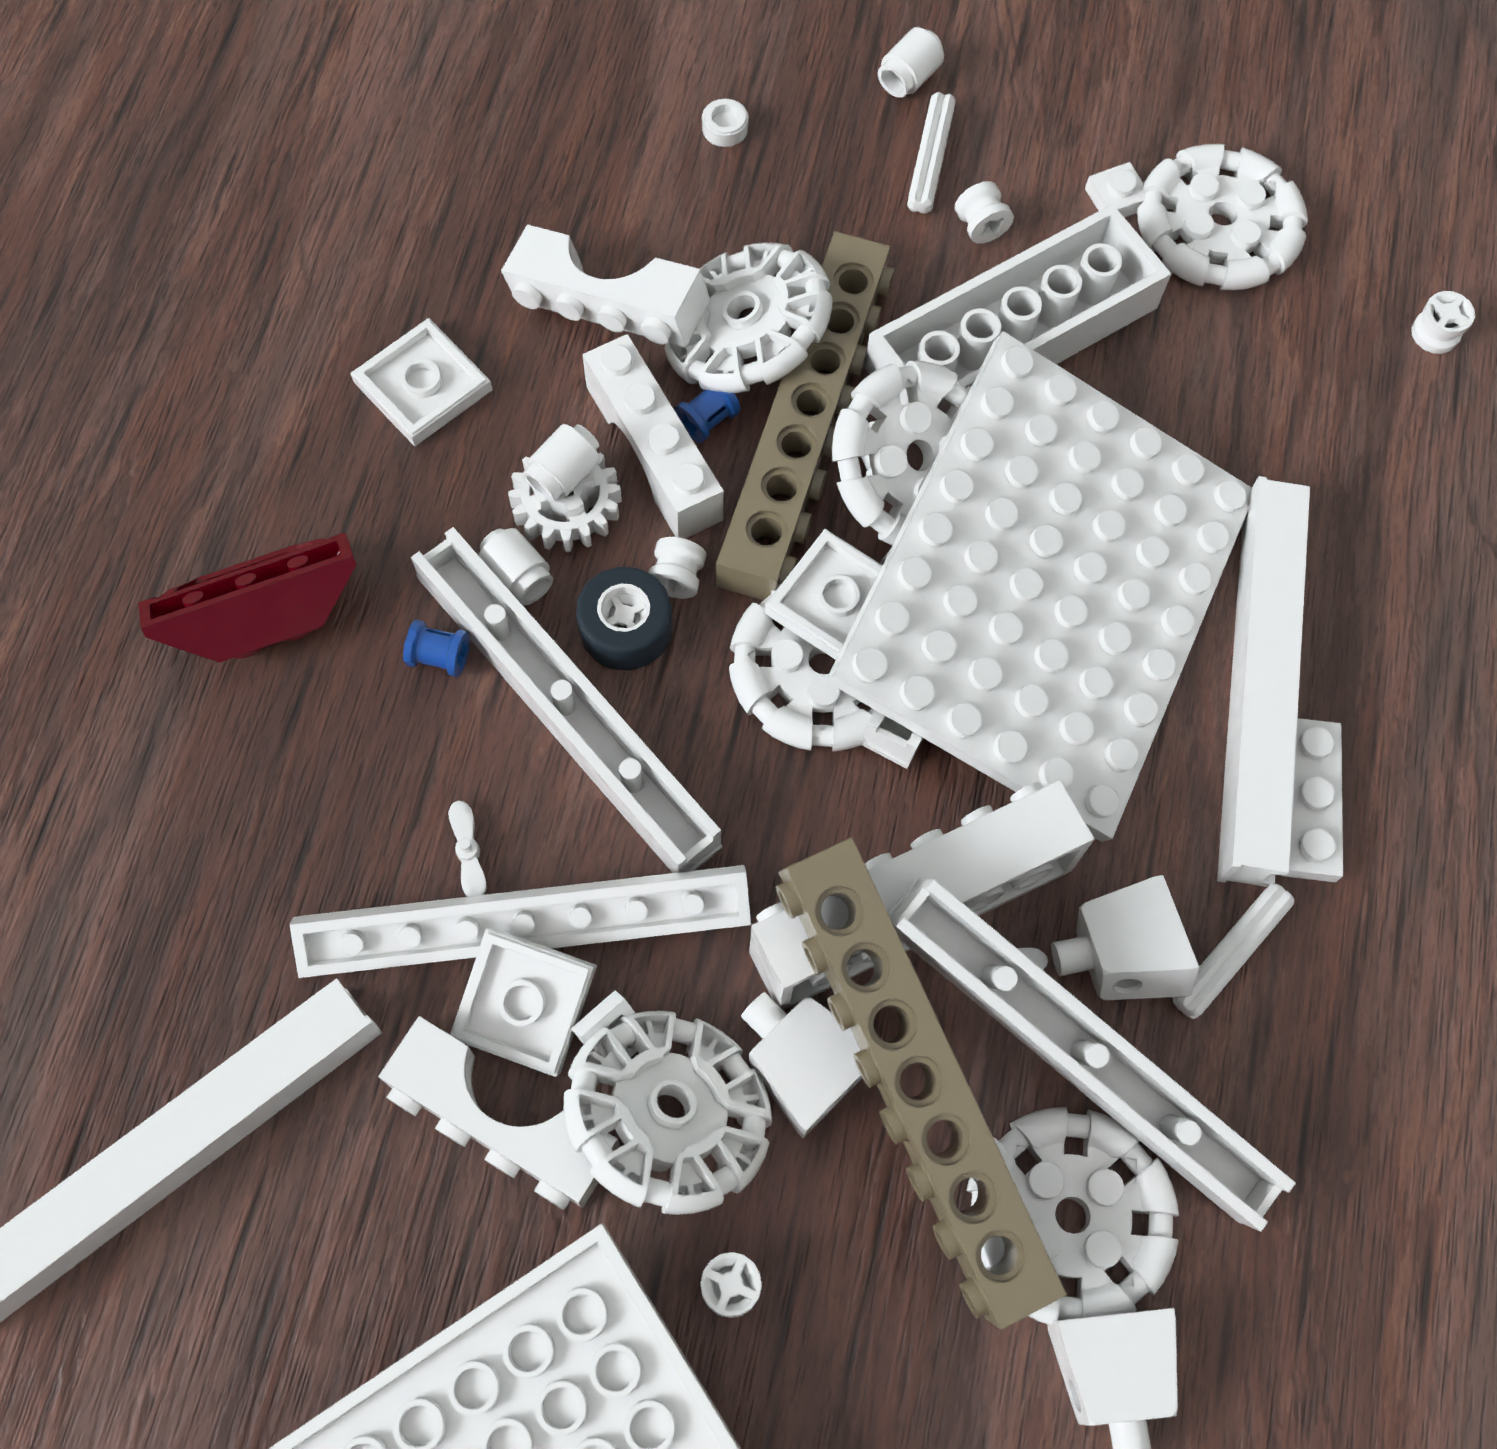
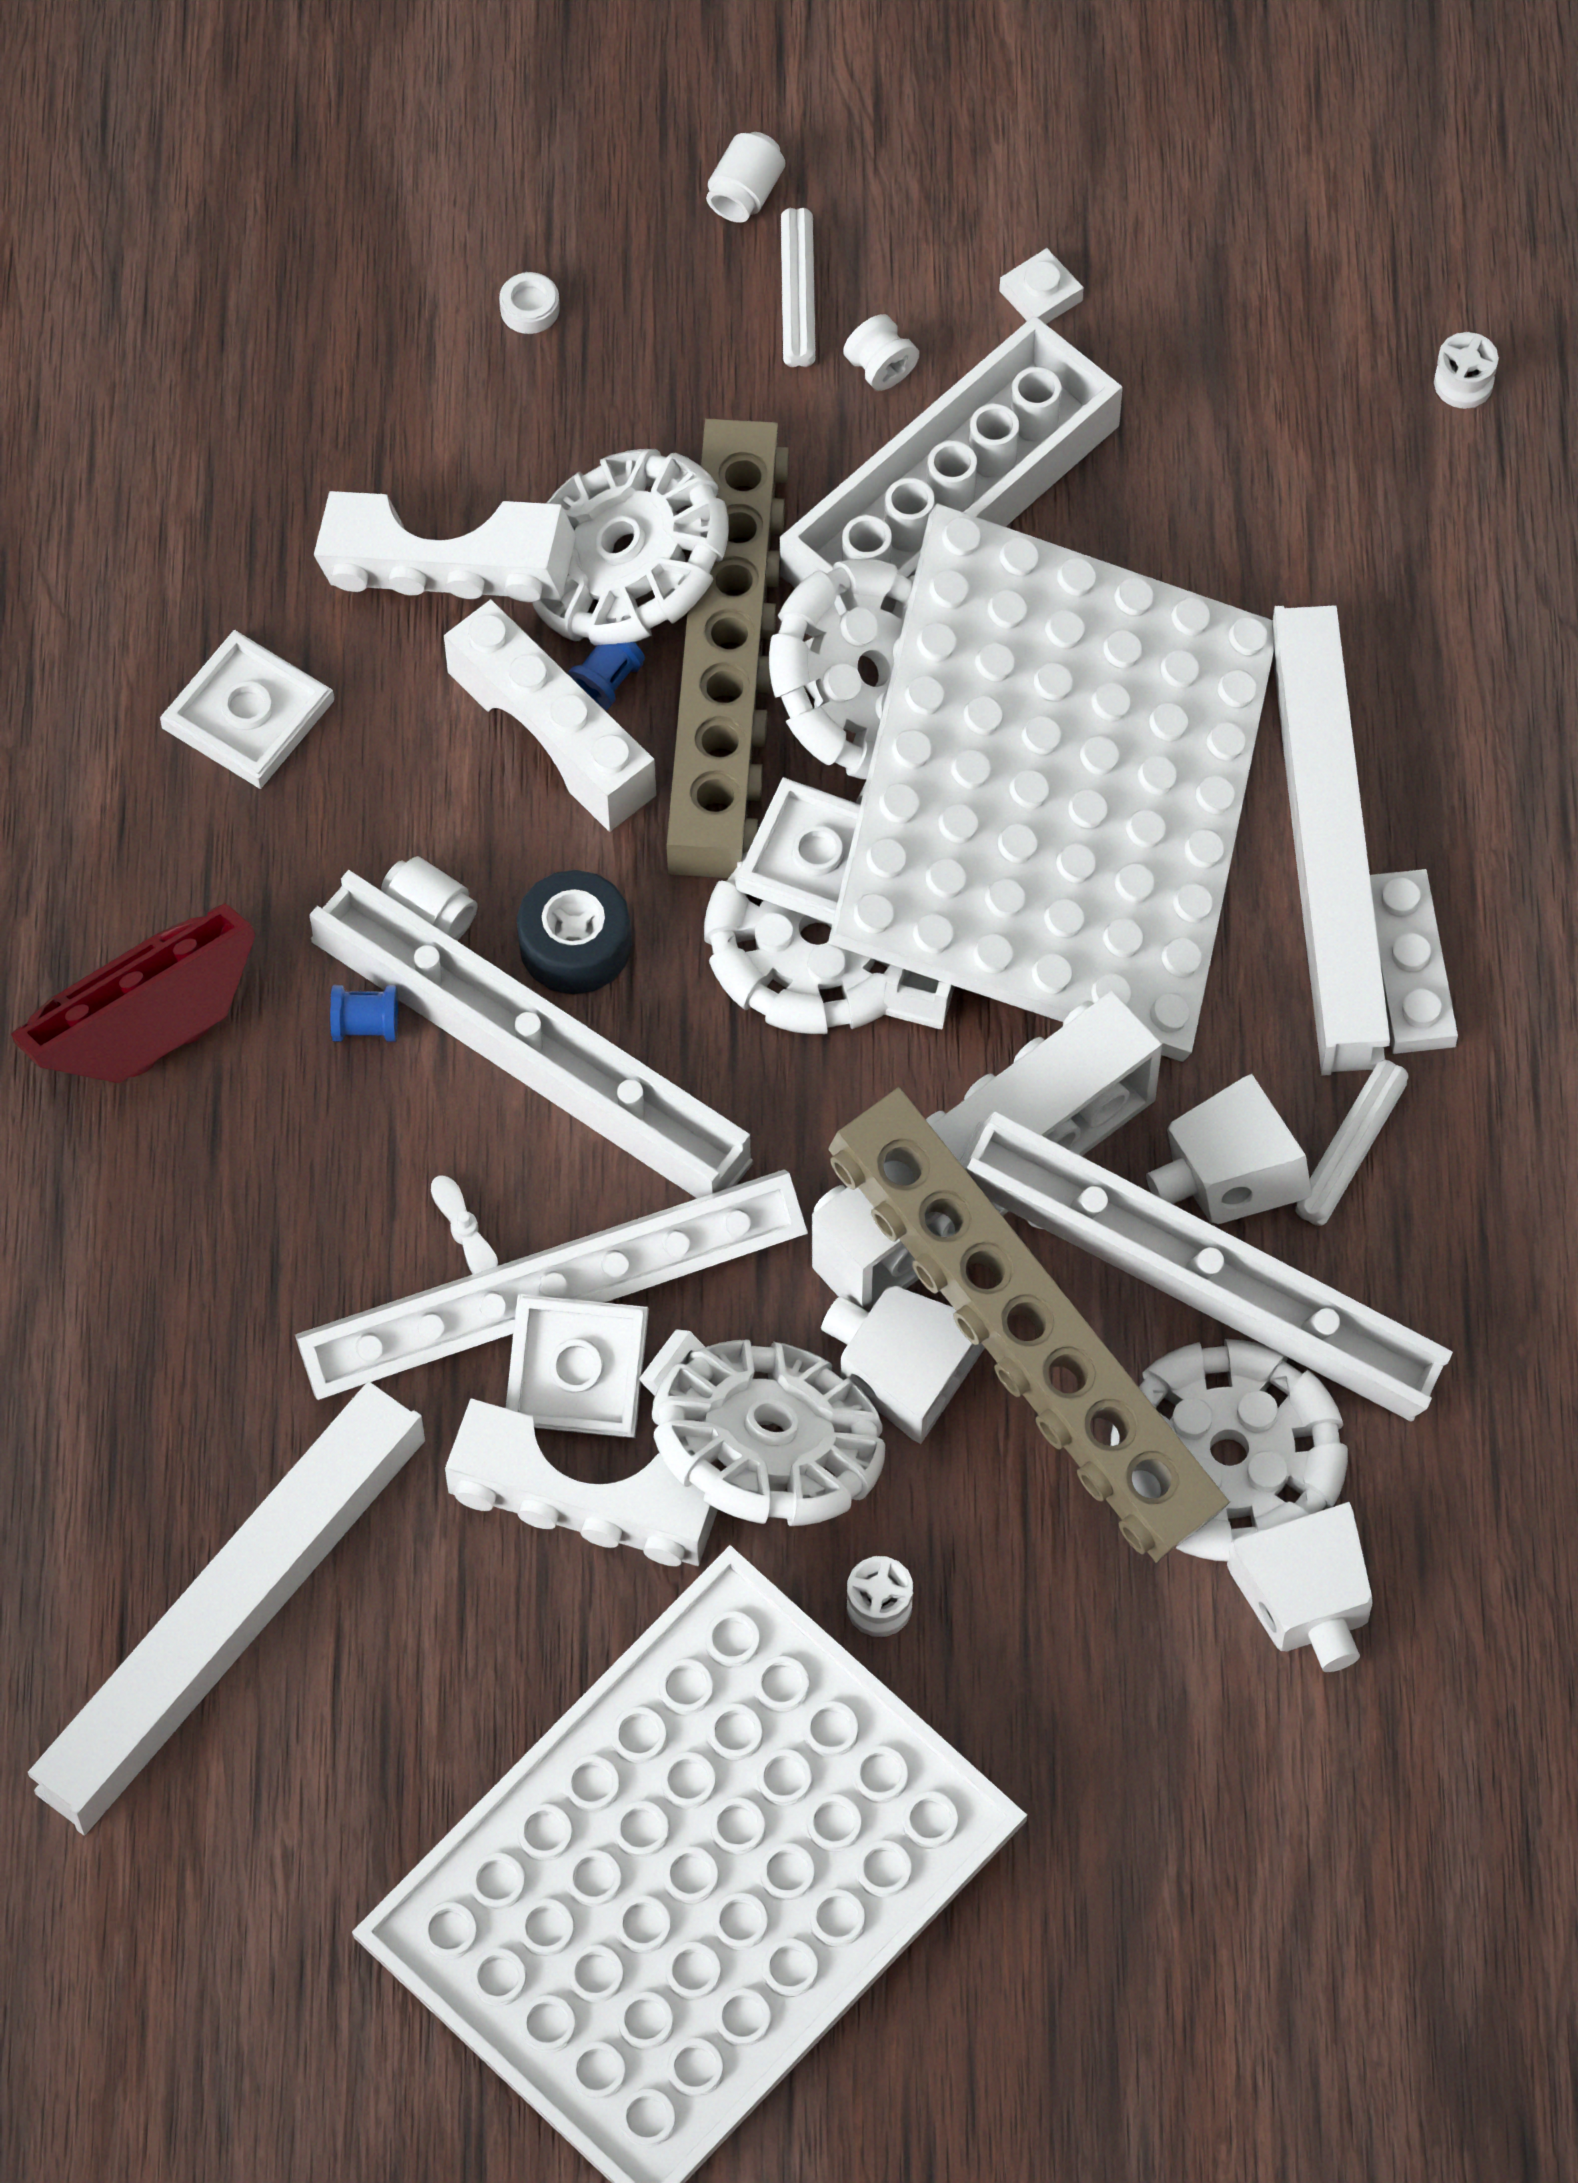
camera: 10 degrees left, 5 degrees down
white gear [508,453,622,552] -> none
white brick [523,424,600,503] -> none
white wheel [648,537,706,598] -> none
white plate [1137,144,1308,290] -> none

